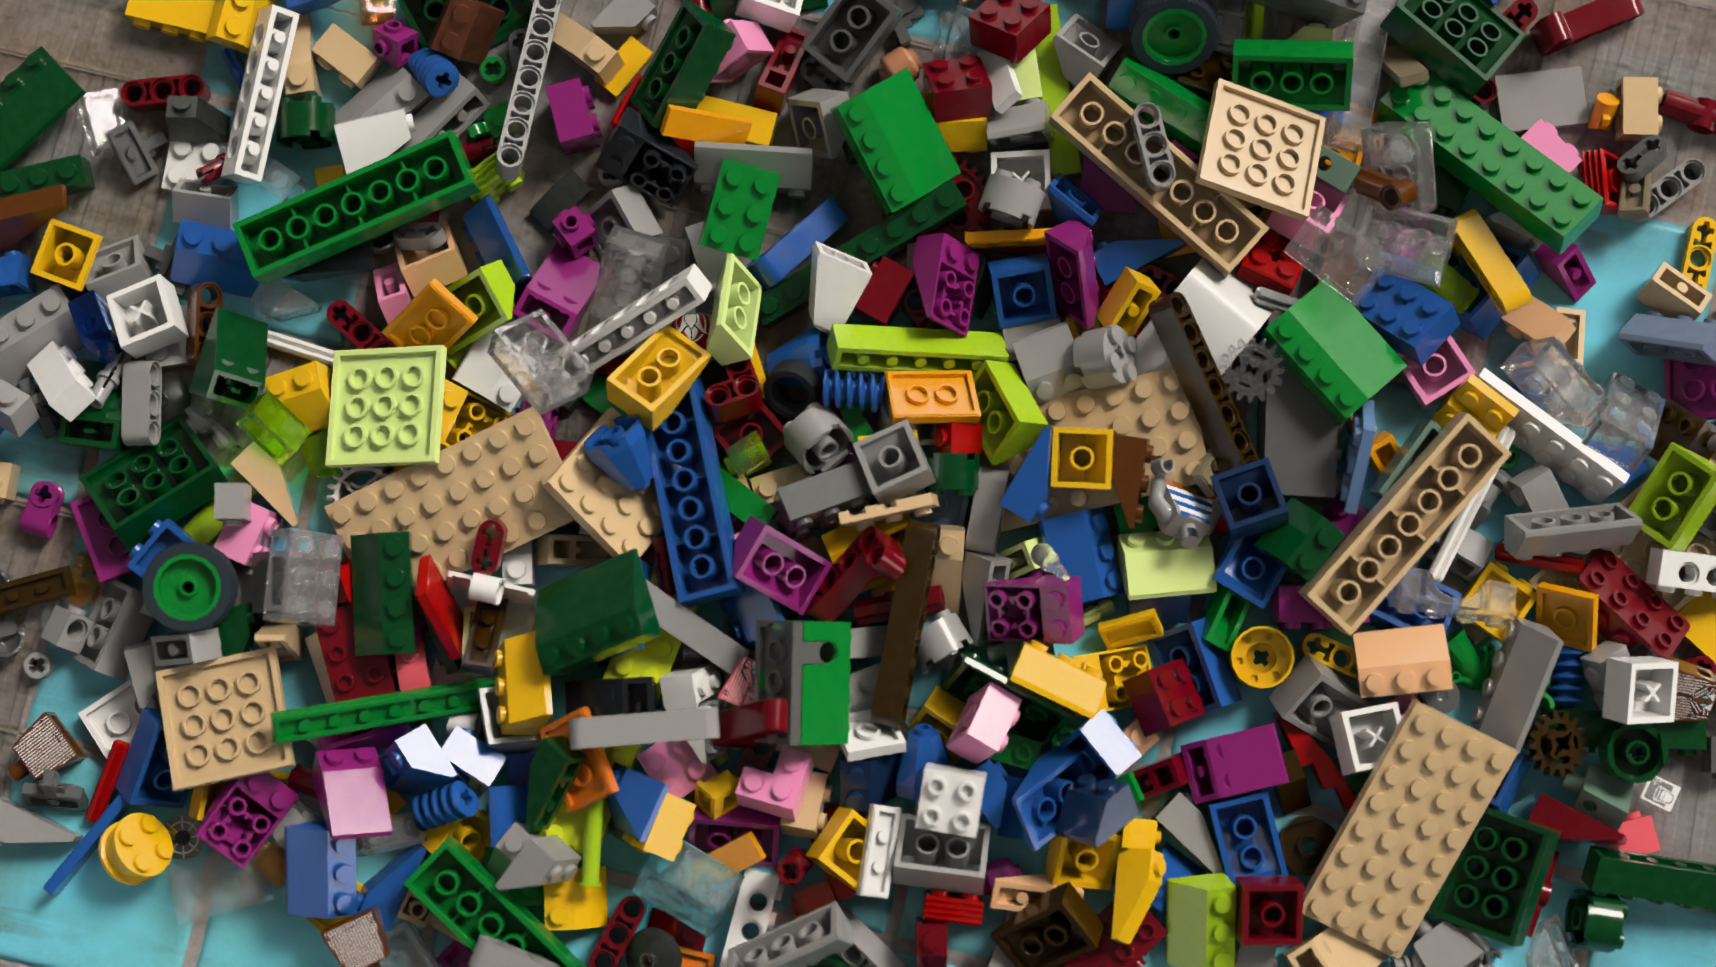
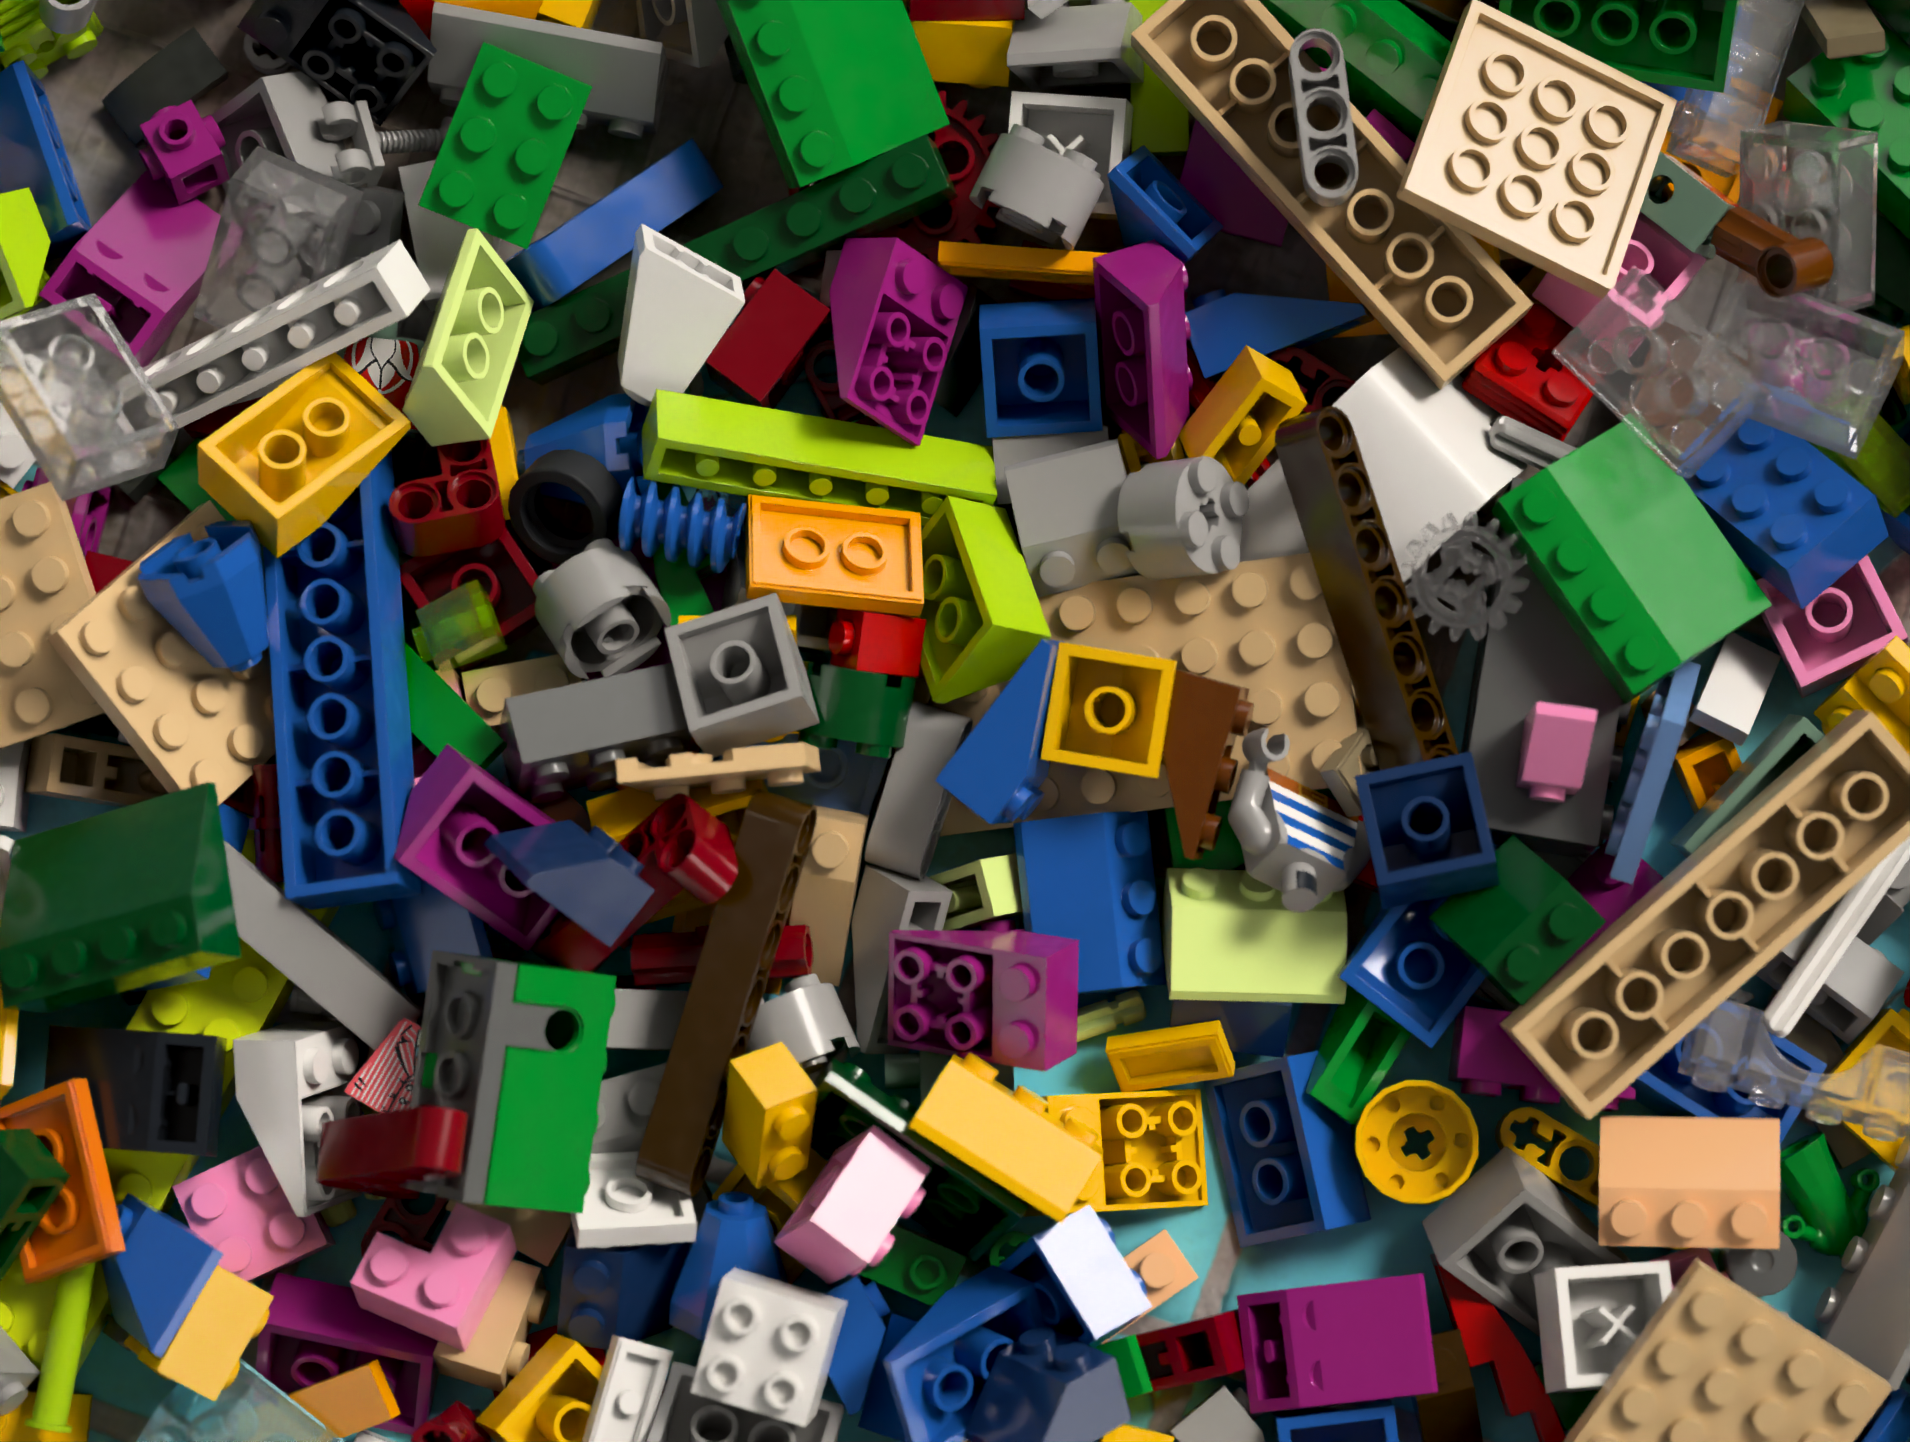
camera: 10 degrees right, 0 degrees up
light grey beam [568,707,720,750] -> none
yellow brick [695,770,740,820] -> none
clear bar [1031,543,1070,581] -> none
dark red brick [1122,658,1206,737] -> none
none -> light grey bar [317,100,453,188]
none -> dark blue slope [484,820,655,947]
none -> yellow brick [721,1042,817,1188]
none -> bright pink slope [1516,702,1597,803]
none -> white tile [1689,633,1781,747]

